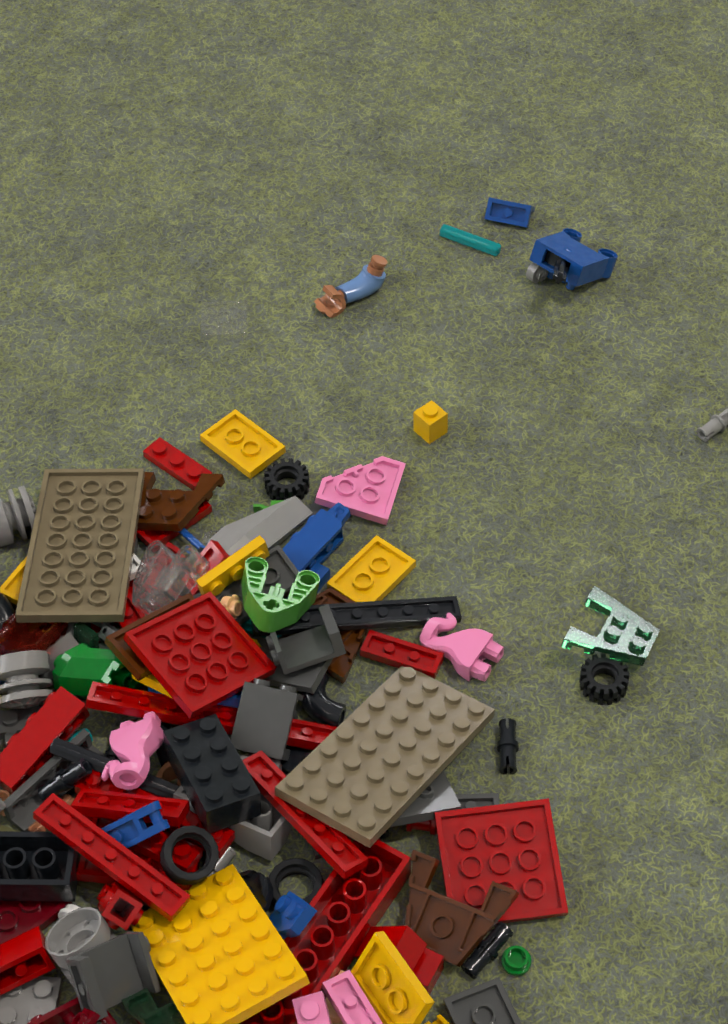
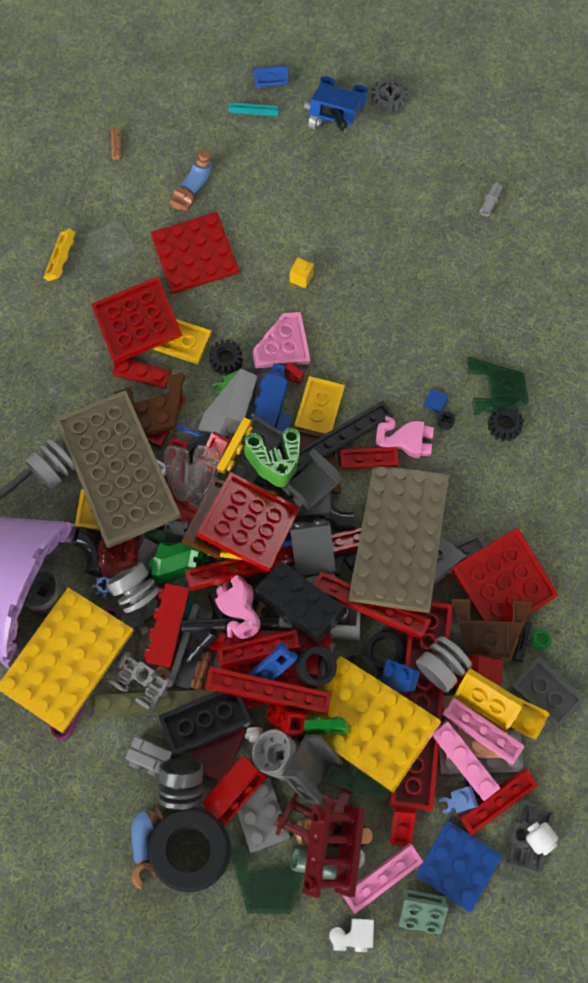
camera: 25 degrees left, 20 degrees up
light nougat plate [220,594,243,619] -> none
black pin [497,718,519,774] -> none
none -> yellow plate [43,229,76,281]
none -> red plate [91,277,183,364]
none -> nougat axle [111,128,121,160]
none -> red plate [150,212,240,294]
none -> red plate [285,362,304,385]
none -> green plate [304,717,351,734]
none -> dark grey gear [371,77,409,112]
none -> light grey wheel [416,636,472,692]
none -> blue tile [423,389,448,414]
none -> black bush [438,411,455,430]

